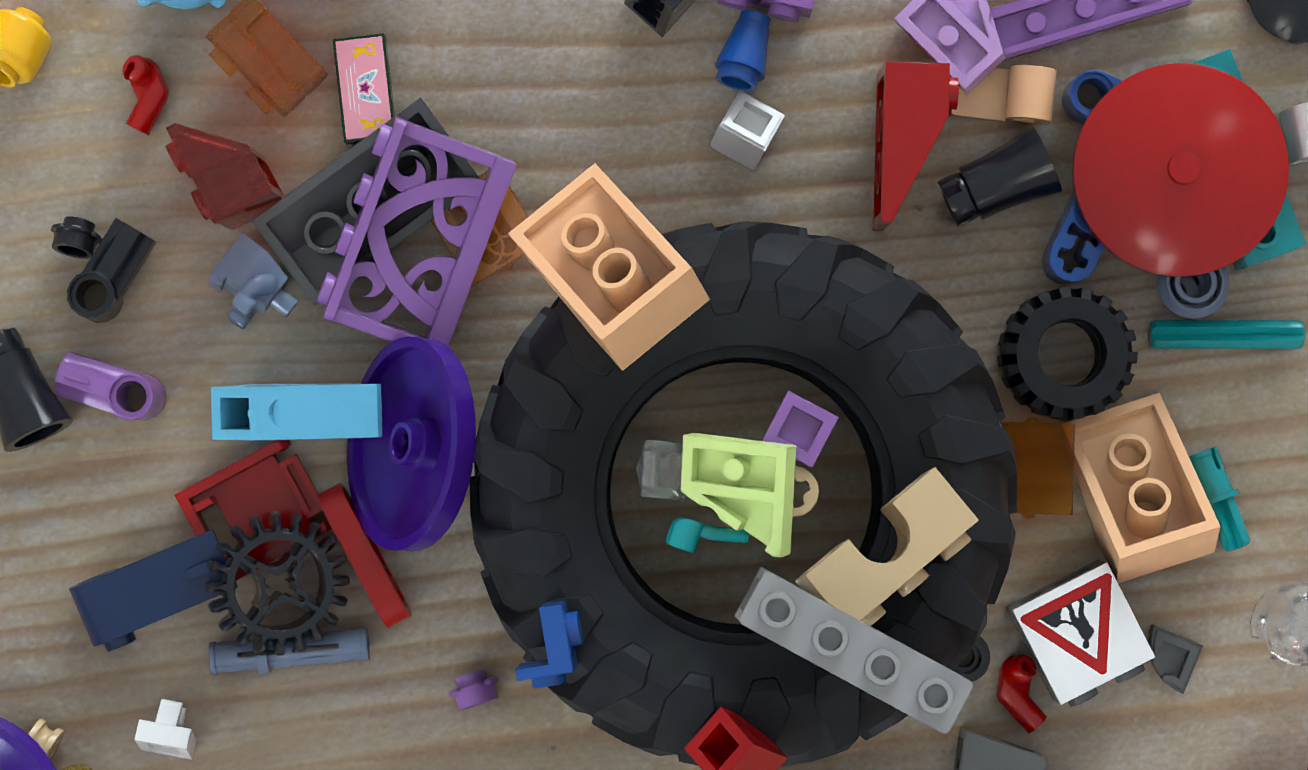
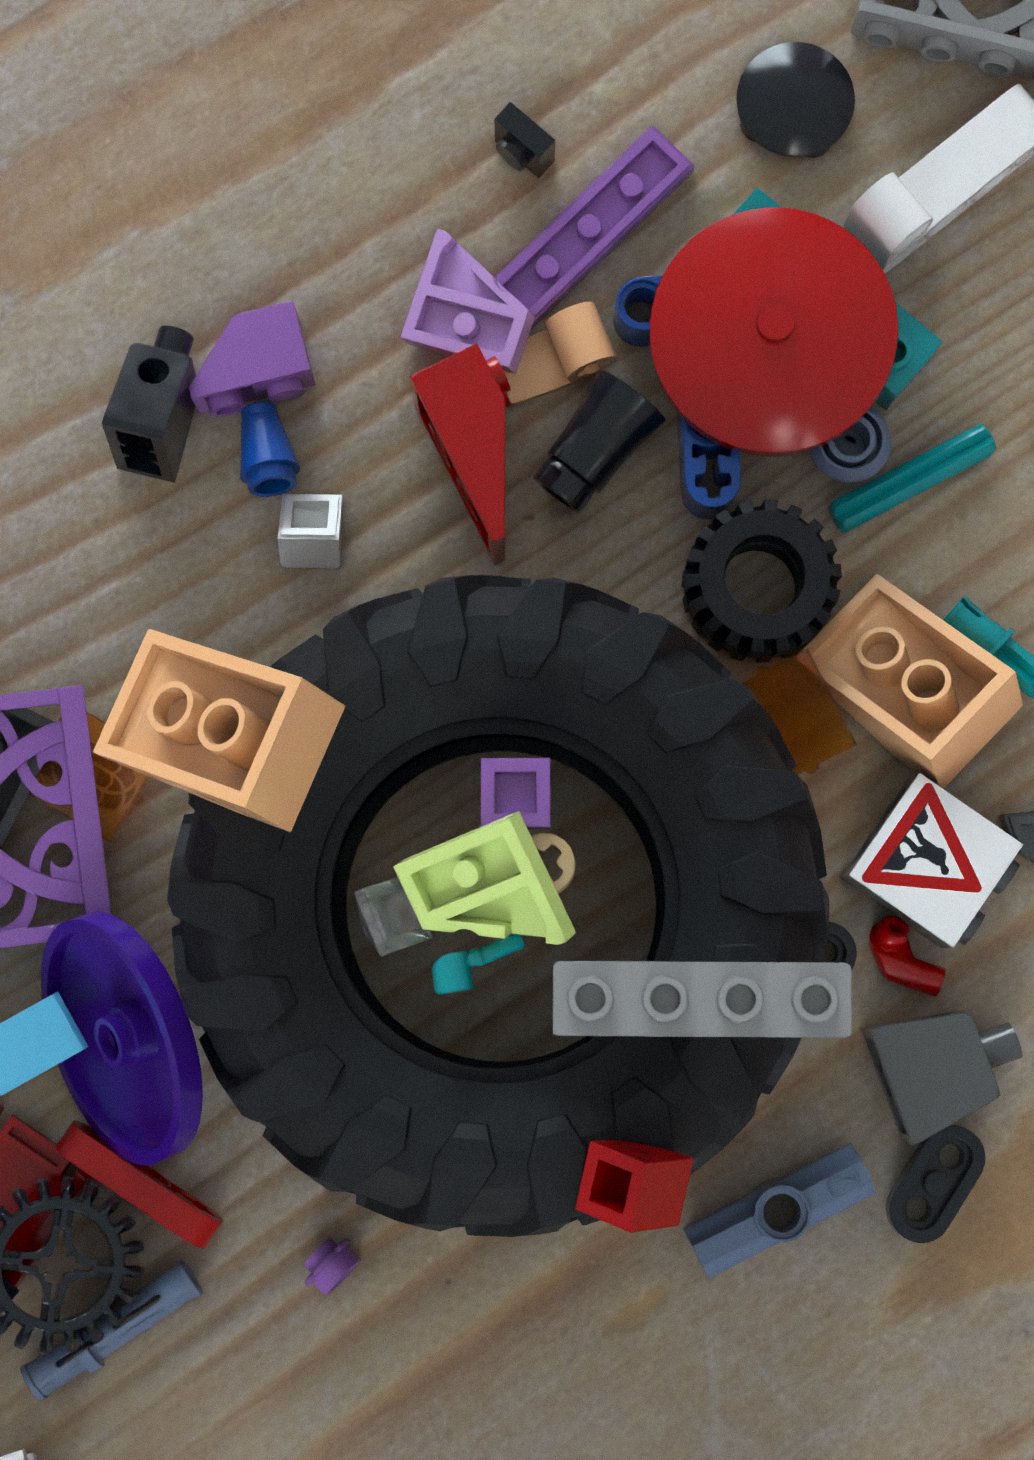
camera: 30 degrees left, 5 degrees down
blue bracket [515,599,583,688] -> none
tan arch [795,467,979,626] -> none

